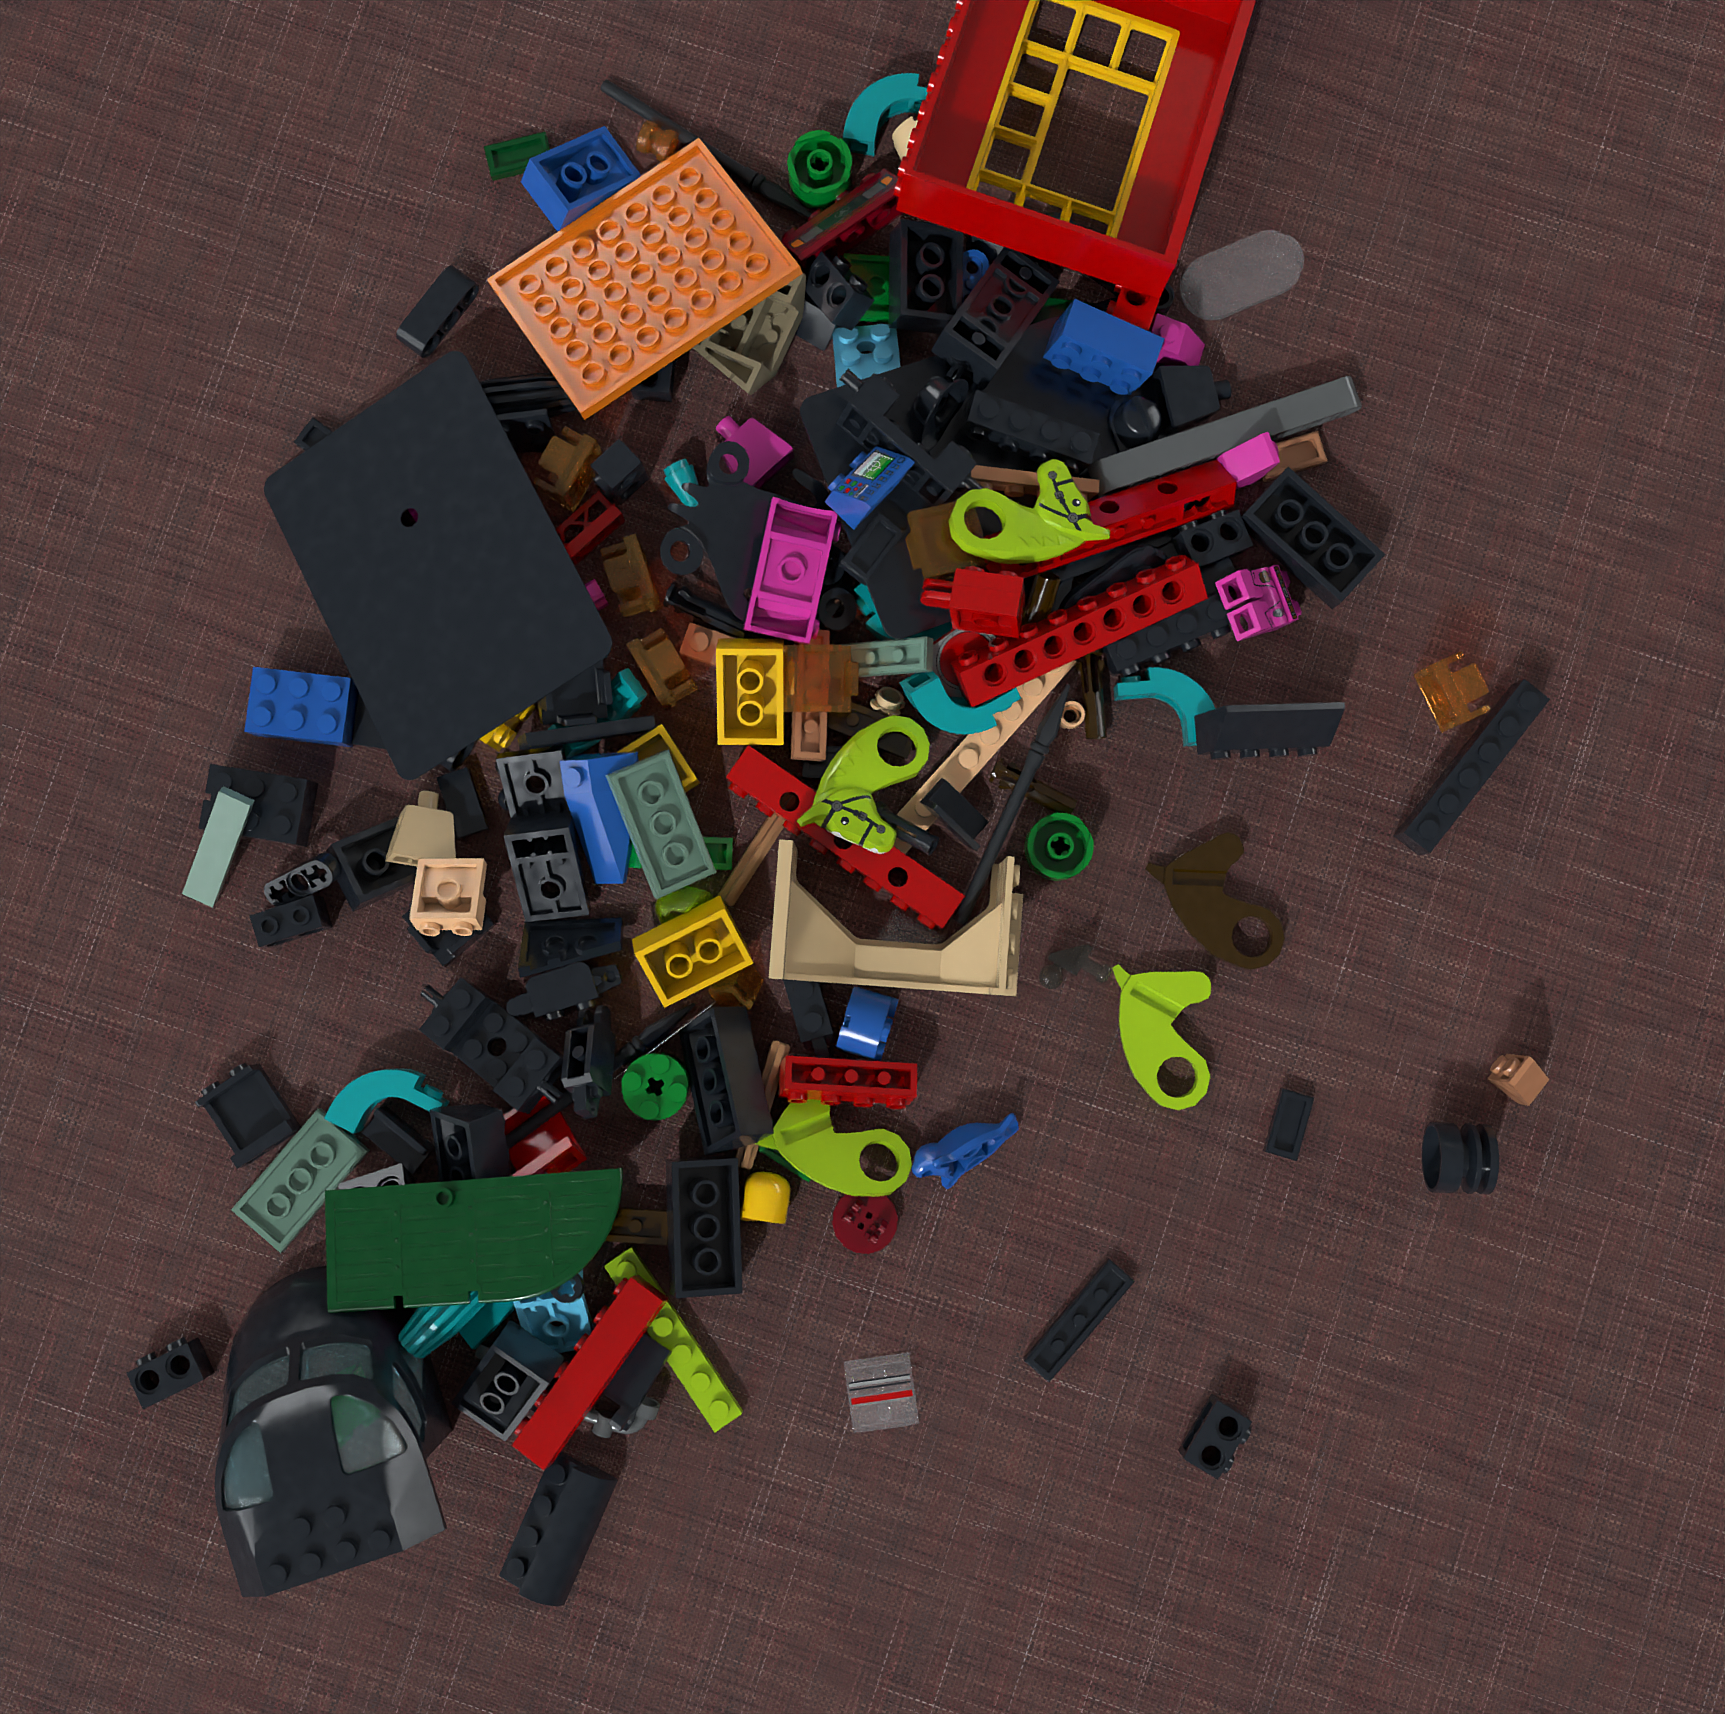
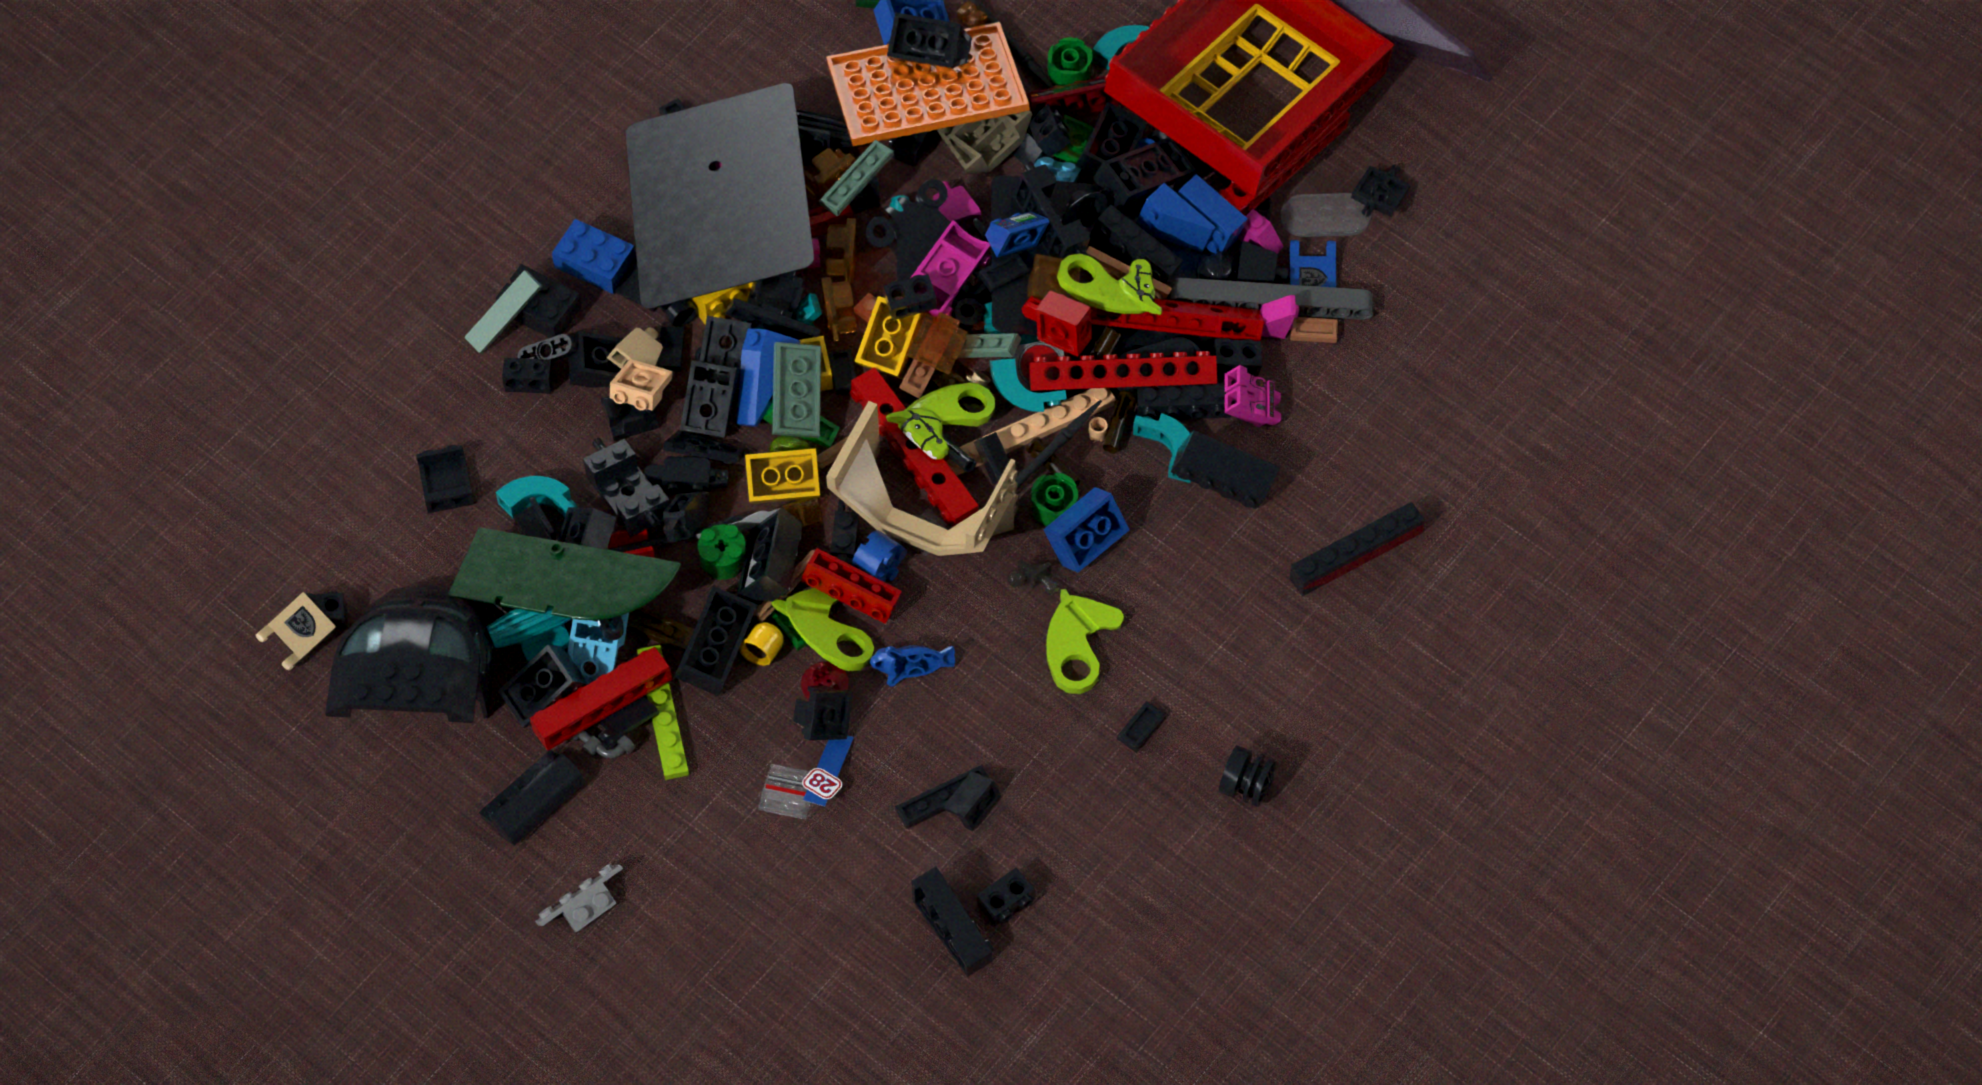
camera: 20 degrees right, 25 degrees down
sand green tile [231,1108,370,1253] -> none
black beam [396,265,479,359] -> none
black piece [663,582,748,639] -> none
dark brown animal [1145,832,1285,970] -> none
black brick [1242,467,1386,610] -> none
clear orange panel [1413,651,1491,732] -> none
nougat slope [1487,1054,1549,1106] -> none
none -> tan flag [256,592,336,670]
none -> light grey bracket [535,863,623,932]
none -> black panel [793,686,853,741]
none -> sticker [802,735,854,806]
none -> sand green tile [819,139,894,217]
none -> black tile [828,348,857,395]
none -> black brick [884,274,937,321]
none -> black slope [887,12,972,69]
none -> black wedge [911,866,994,977]
none -> black panel [944,772,1001,831]
none -> blue brick [1043,487,1130,573]
none -> blue slope [1136,183,1216,252]
none -> blue flag [1289,240,1336,288]
none -> black plate [1351,164,1410,217]

